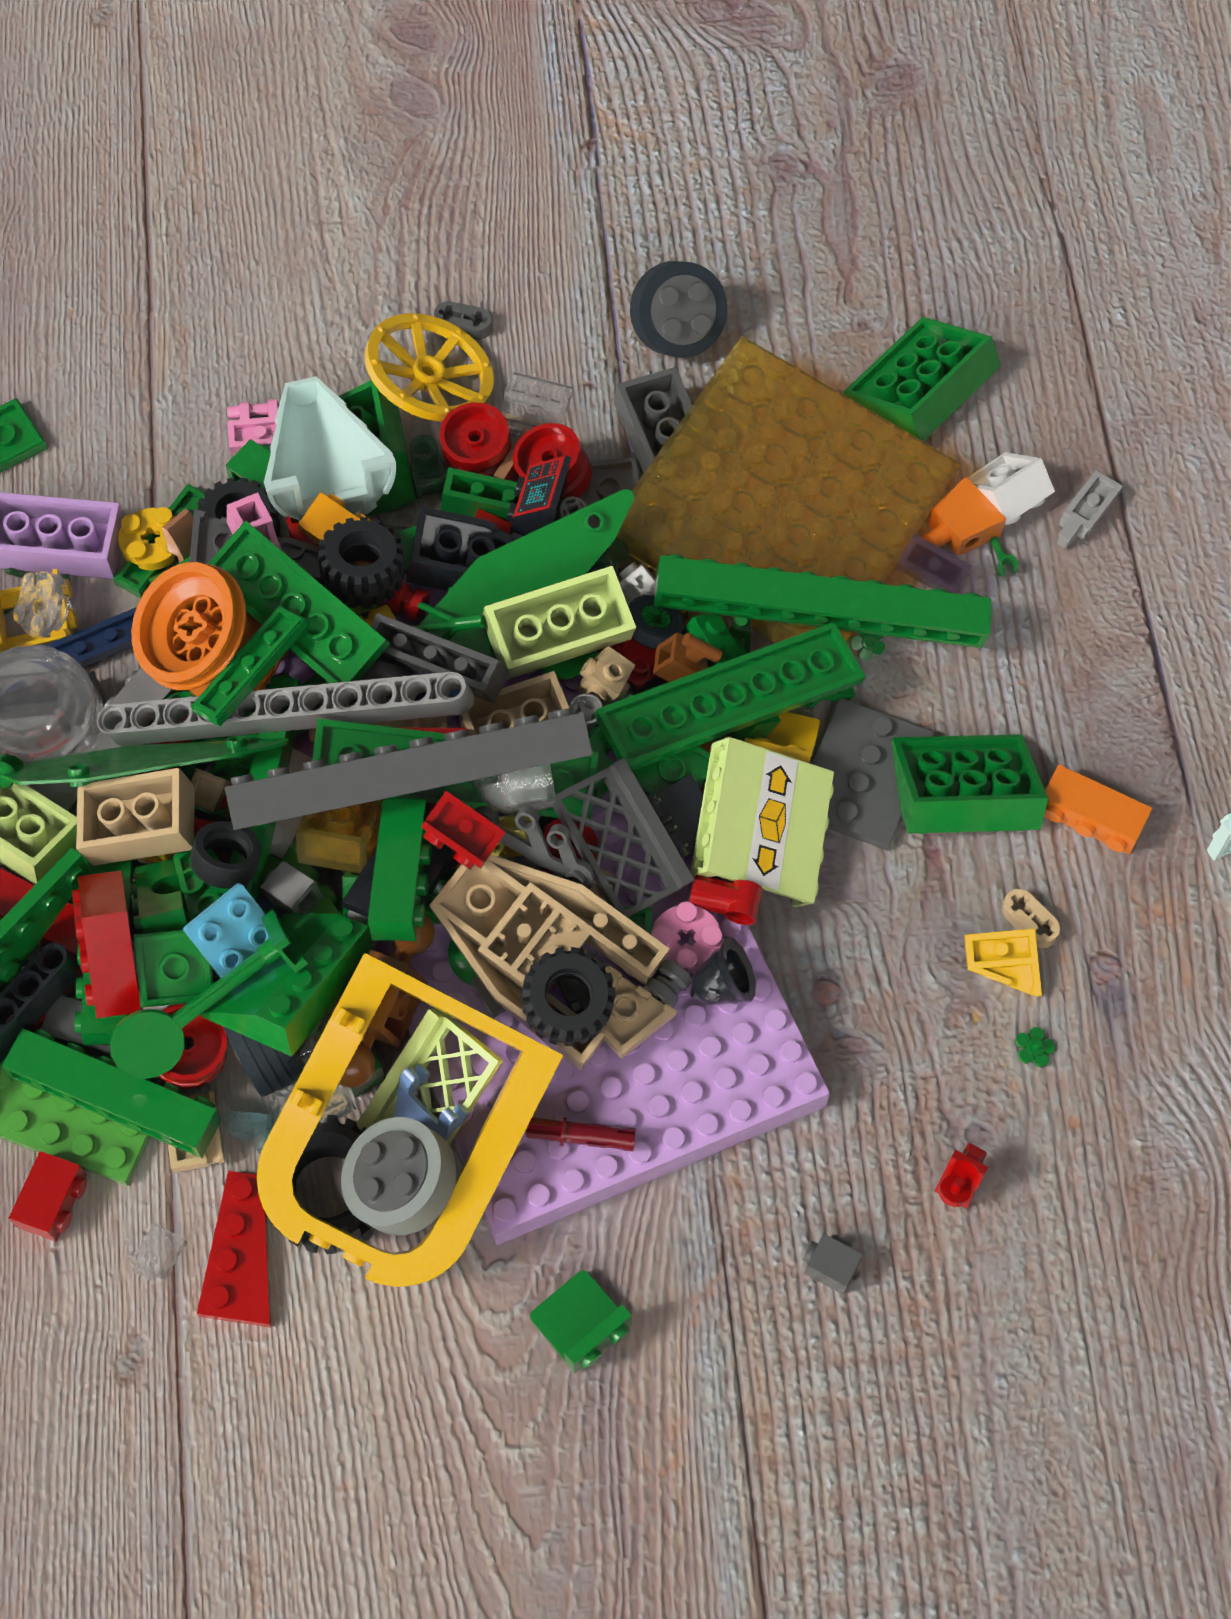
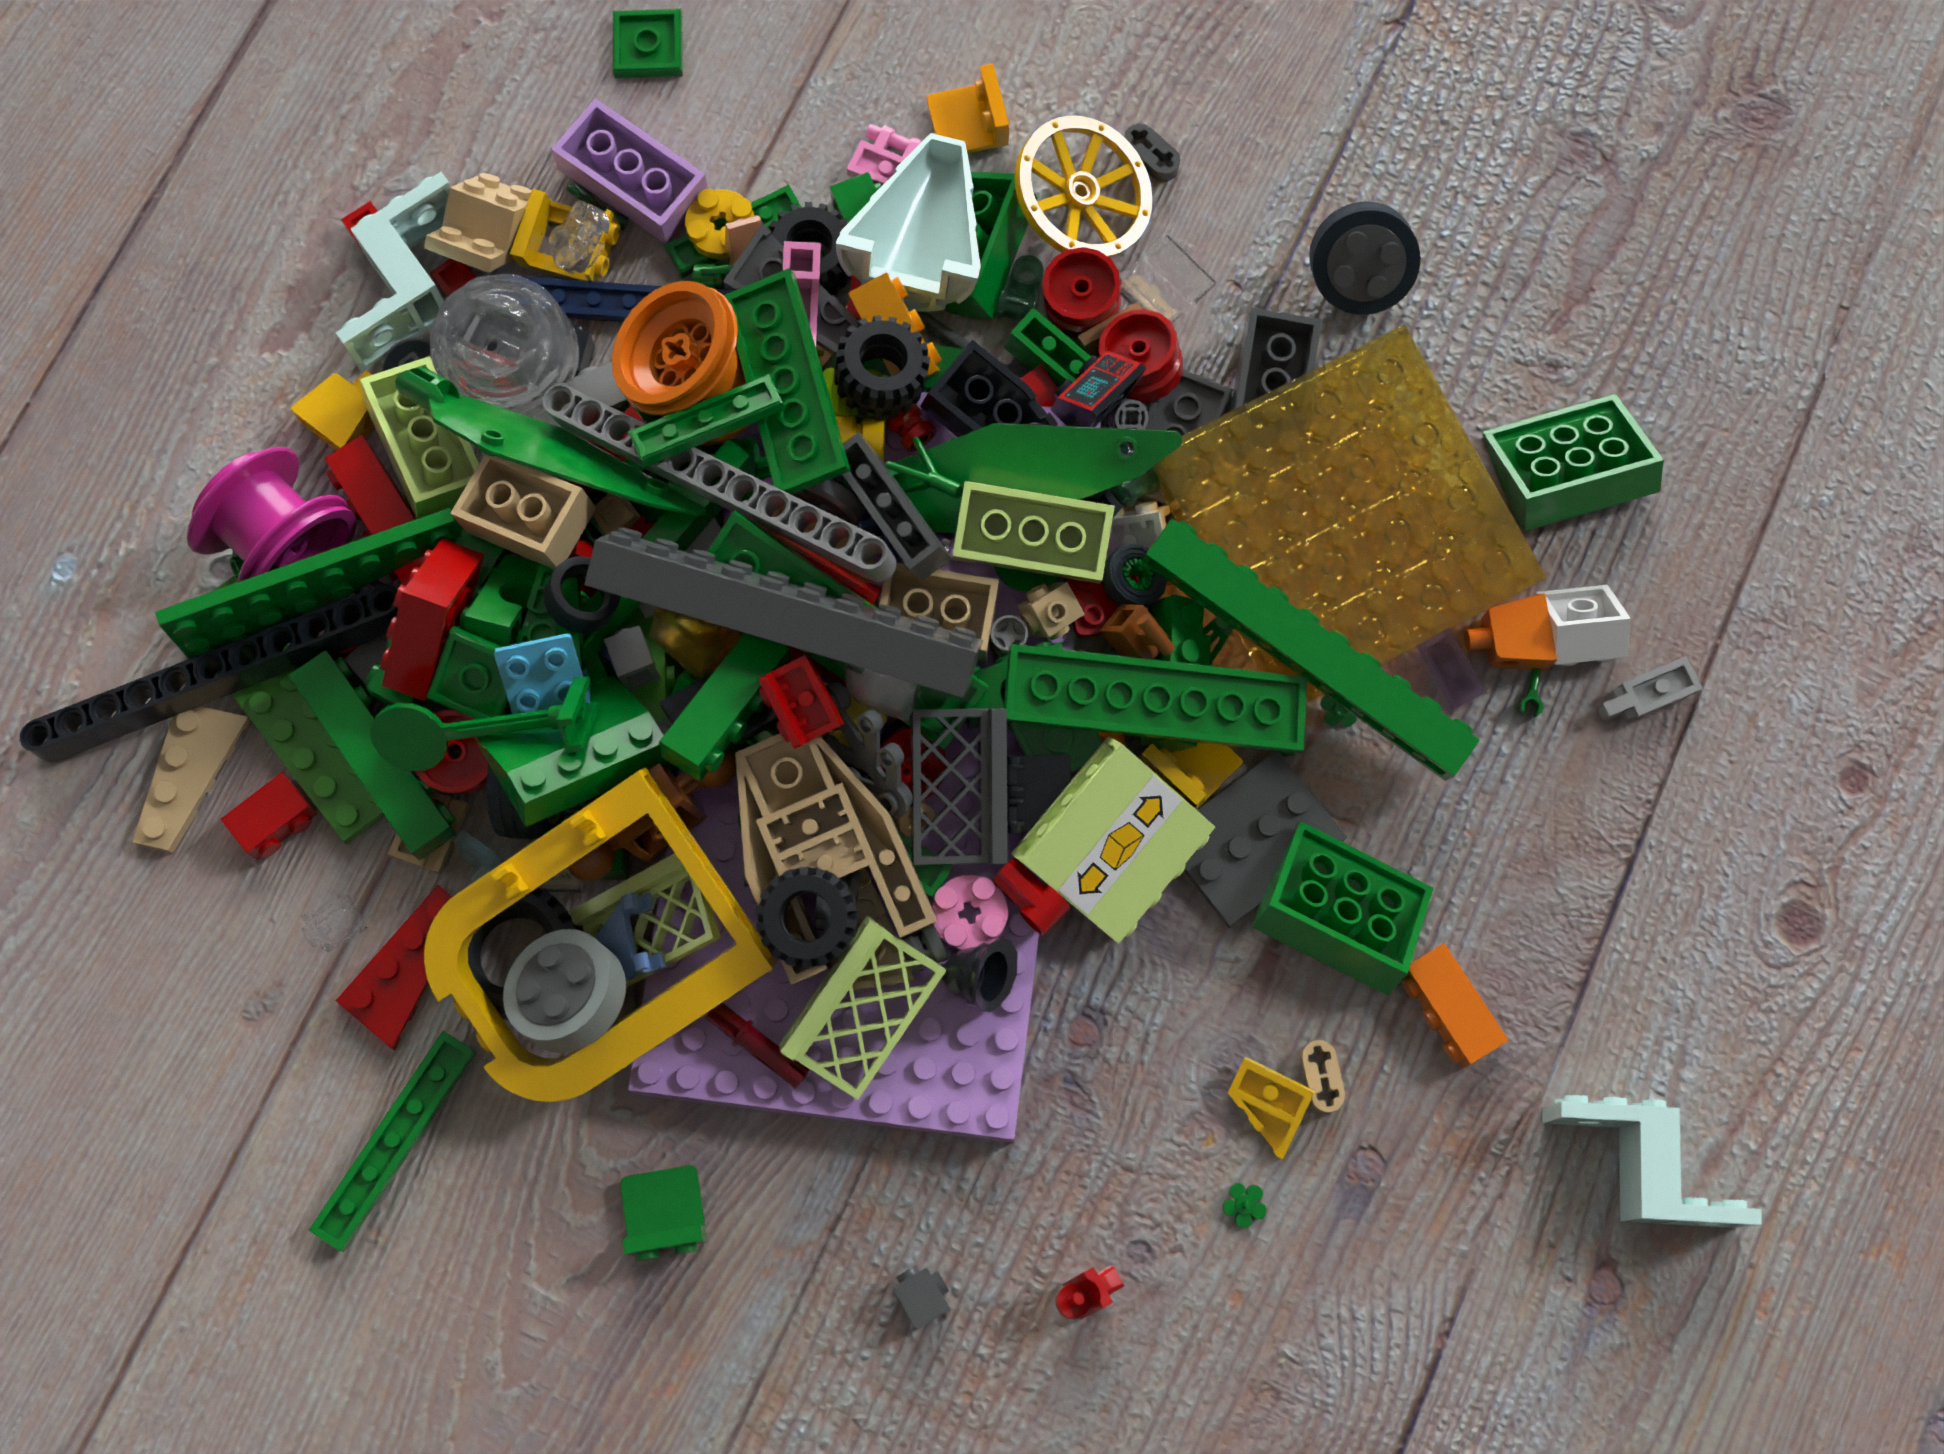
camera: 30 degrees right, 10 degrees up
none -> green plate [308,1031,477,1252]
none -> yellowish green fence [779,915,946,1100]
none -> light orange bracket [926,63,1009,154]

